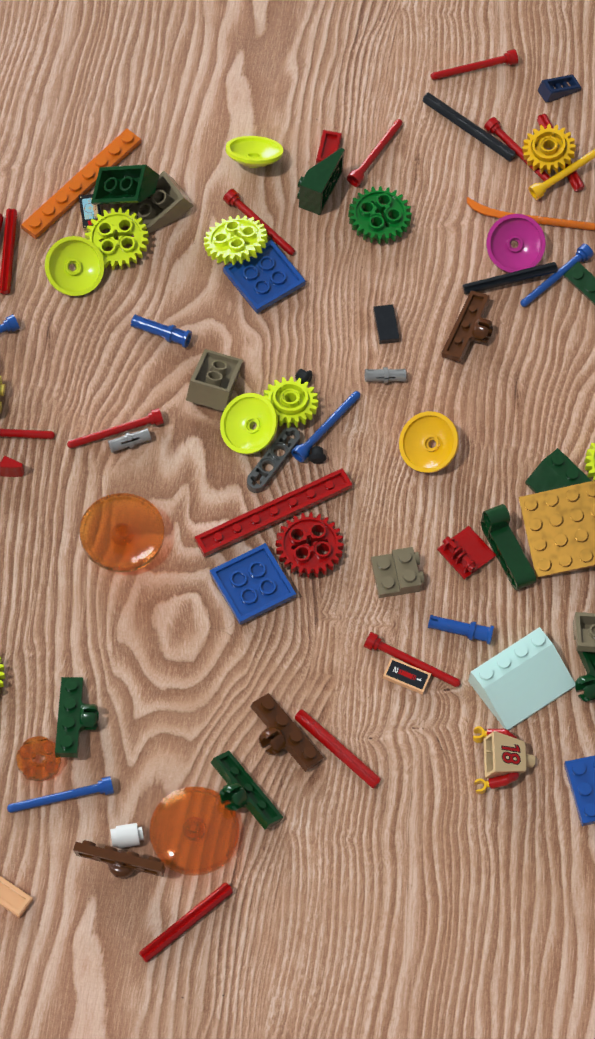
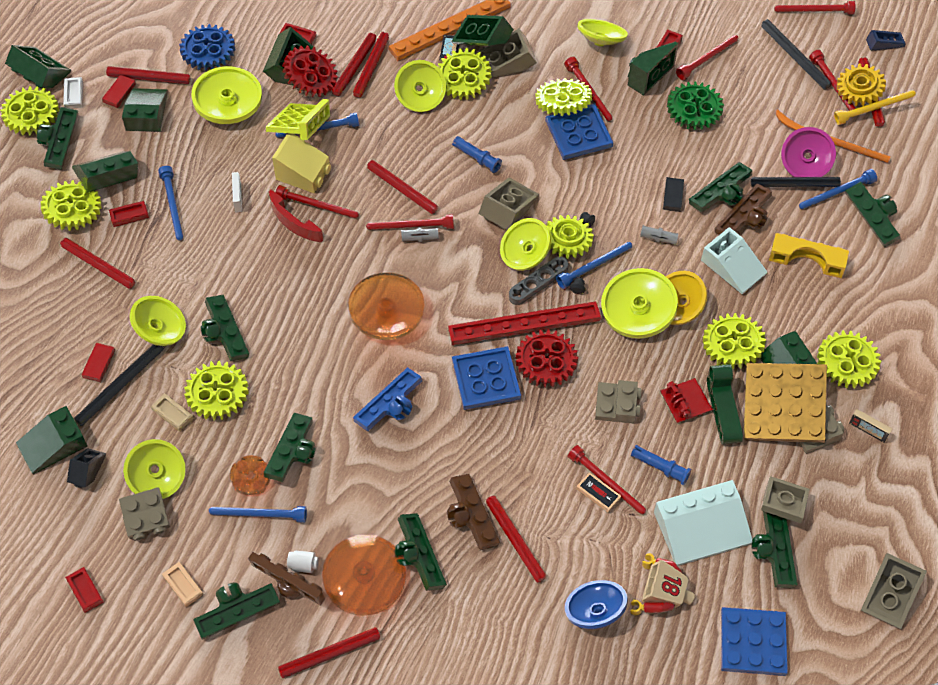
camera: 20 degrees right, 5 degrees down
none -> dark green plate [193,582,280,640]
none -> blue plate [353,367,422,431]
none -> red axle [367,160,438,214]
none -> blue dish [565,580,628,629]
none -> neon yellow dish [601,268,678,339]
none -> dark green plate [689,162,752,212]
none -> light aqua slope [701,227,767,294]
none -> neon yellow gear [703,313,766,369]
none -> yellow arch [769,233,849,279]

